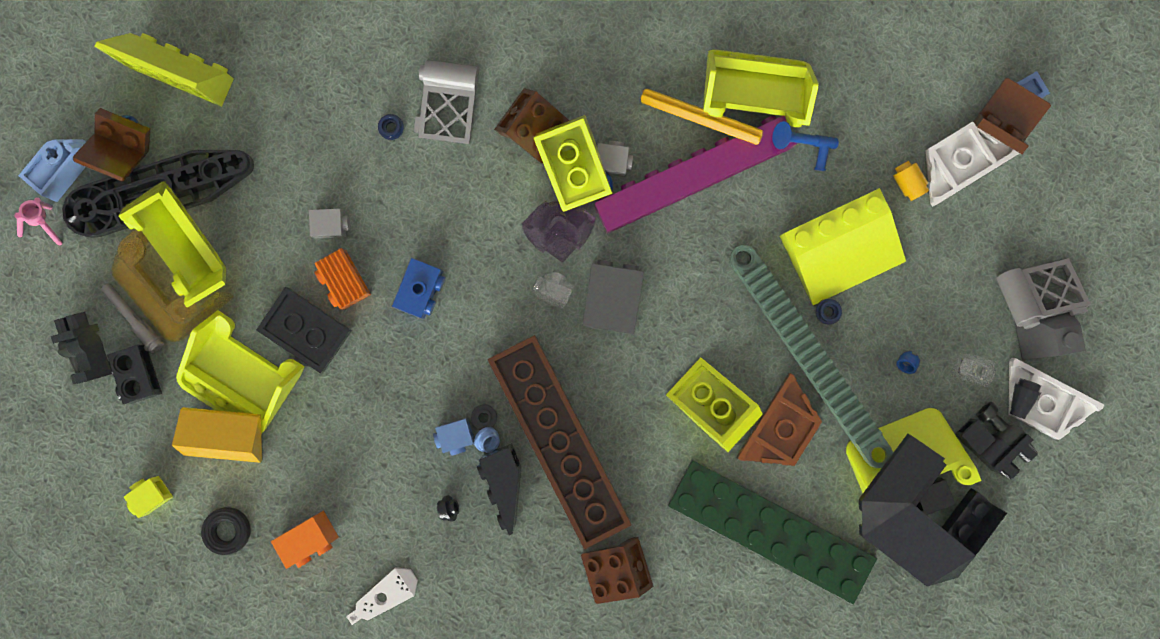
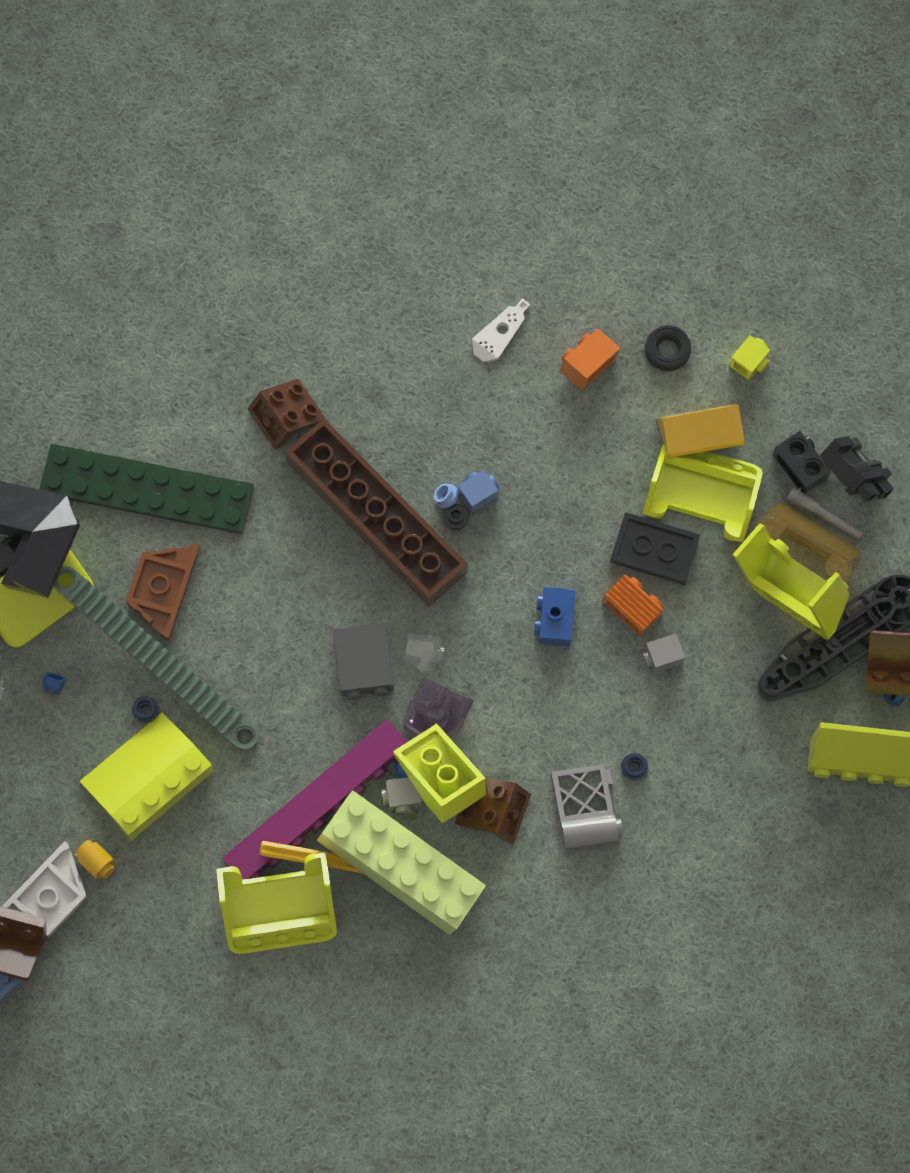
camera: 160 degrees right, 15 degrees down
black plate [437,495,459,522] -> none
black slope [477,443,522,535] -> none
neon yellow slope [666,357,763,452] -> none
blue piece [772,121,839,171] -> none
none -> yellowish green brick [316,790,486,935]

